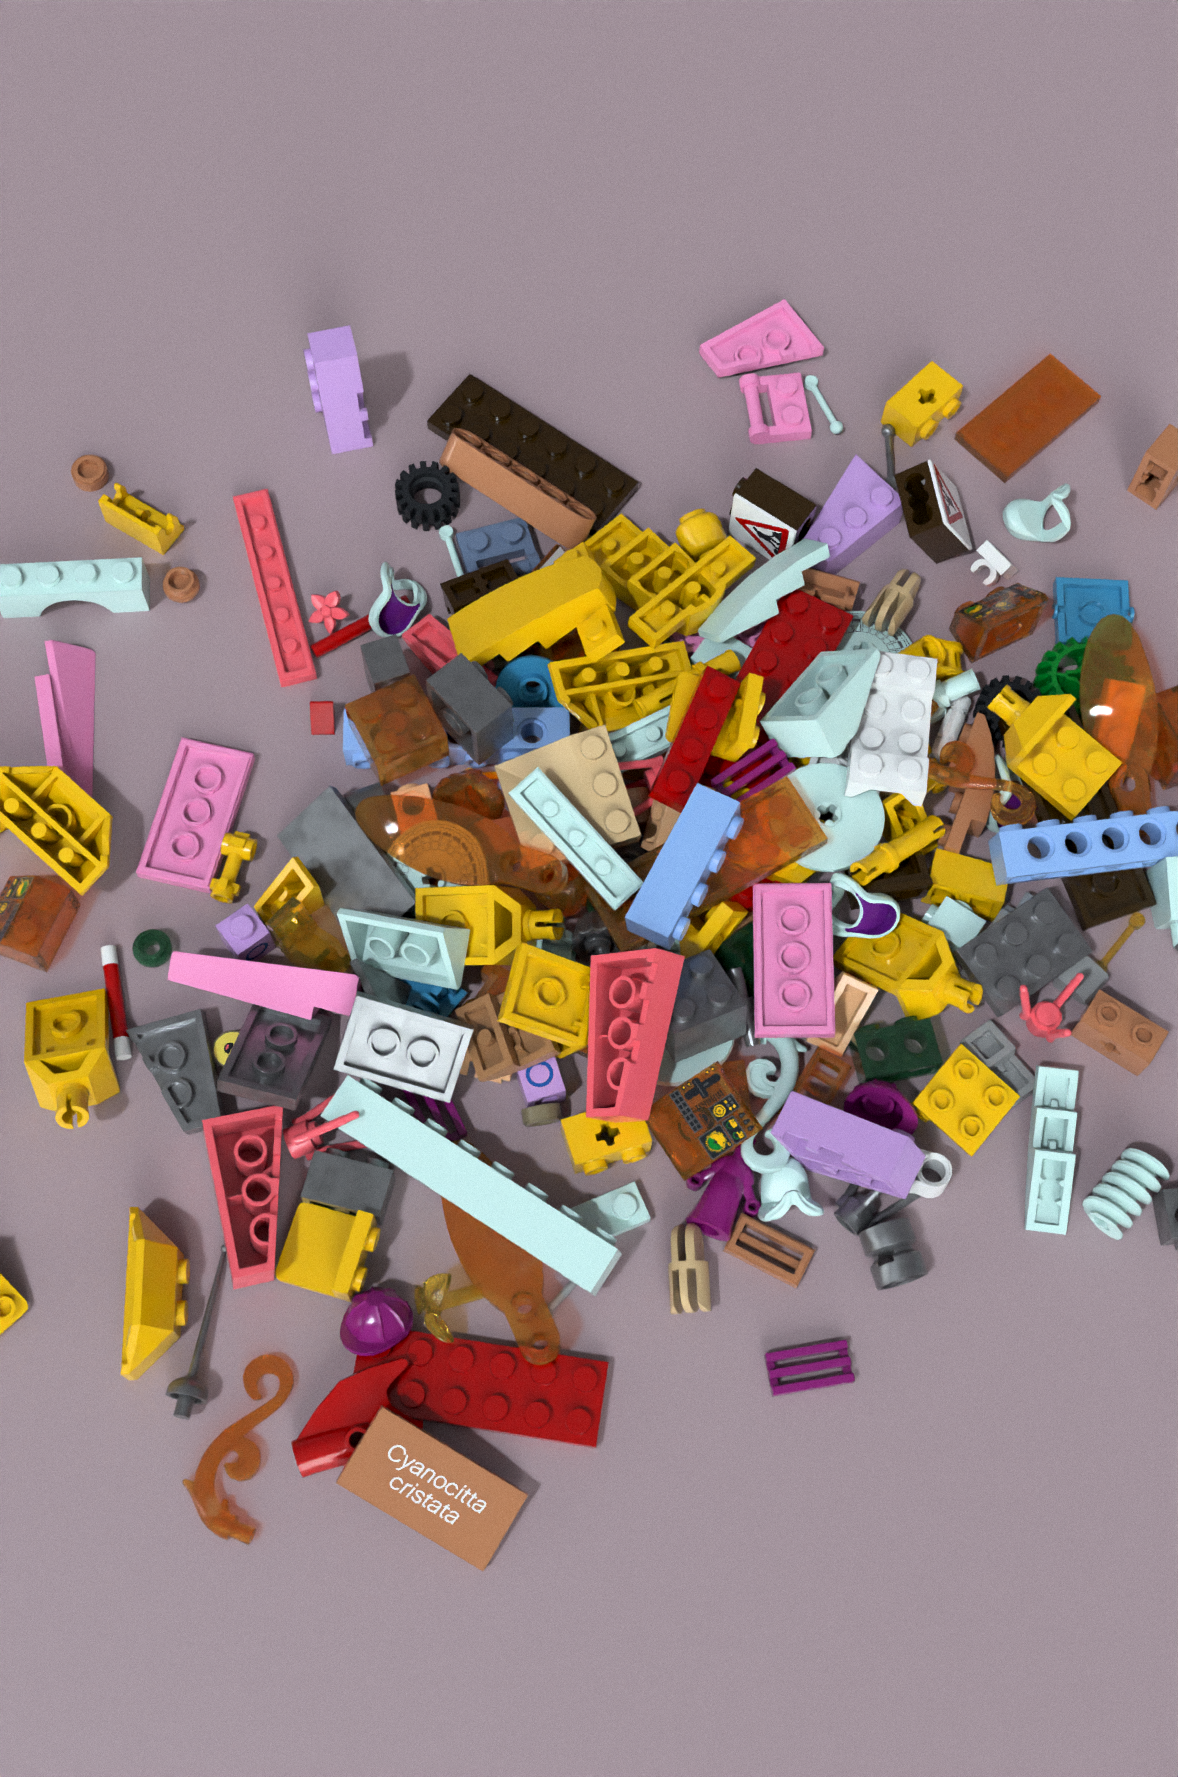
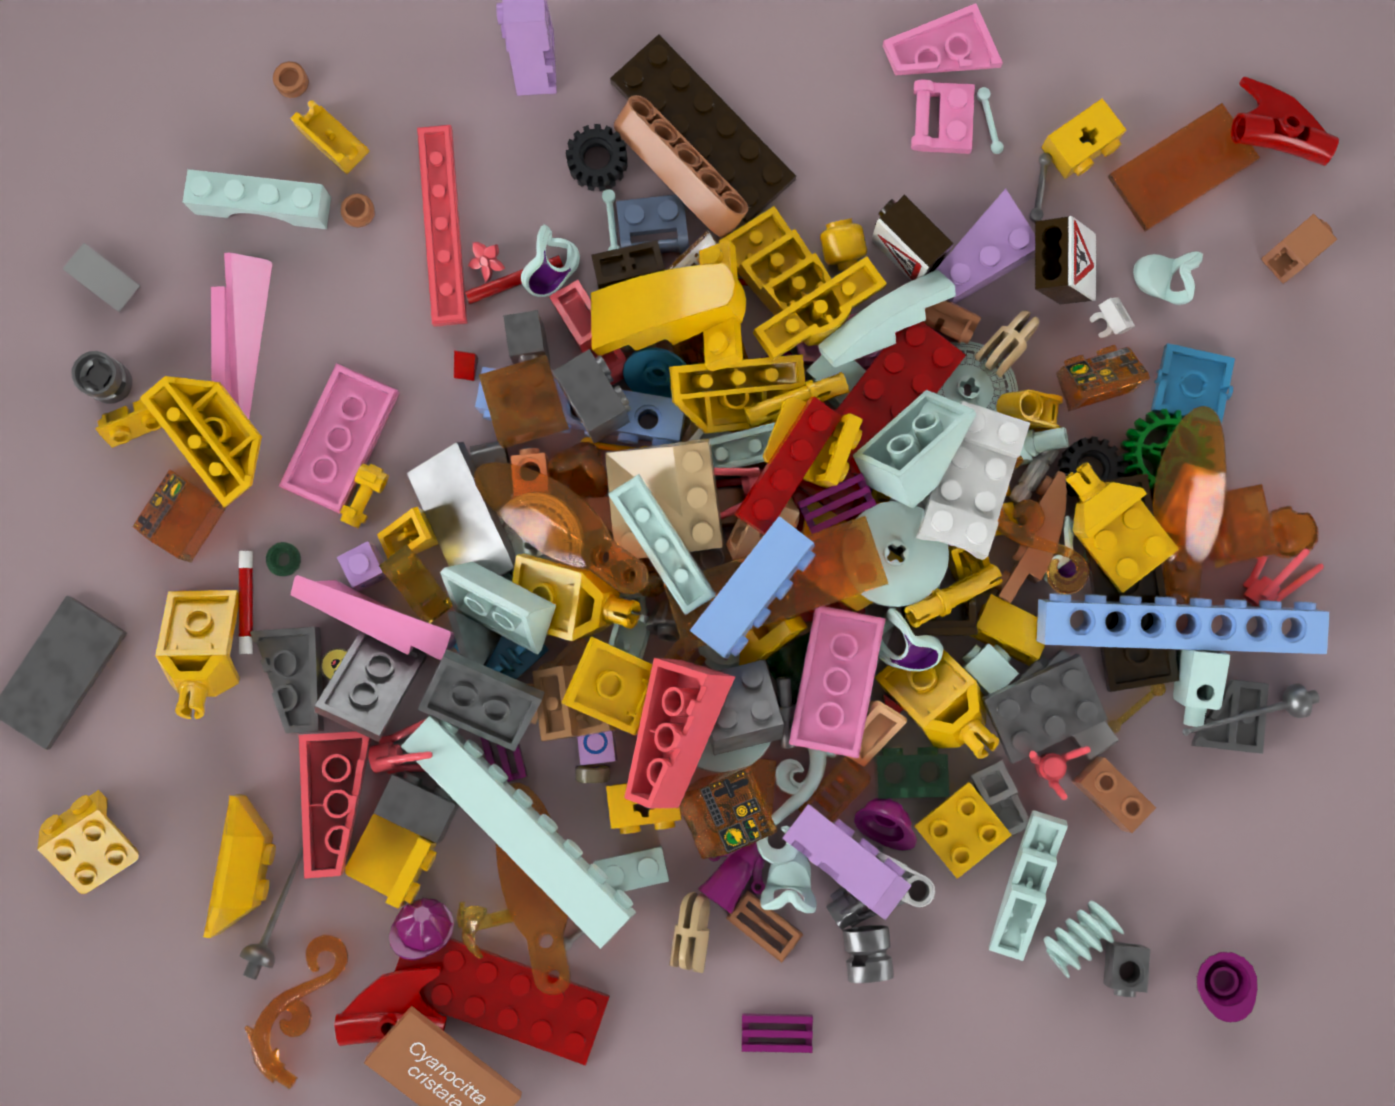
camera: 20 degrees right, 15 degrees up
none -> red pin [1231,77,1339,166]

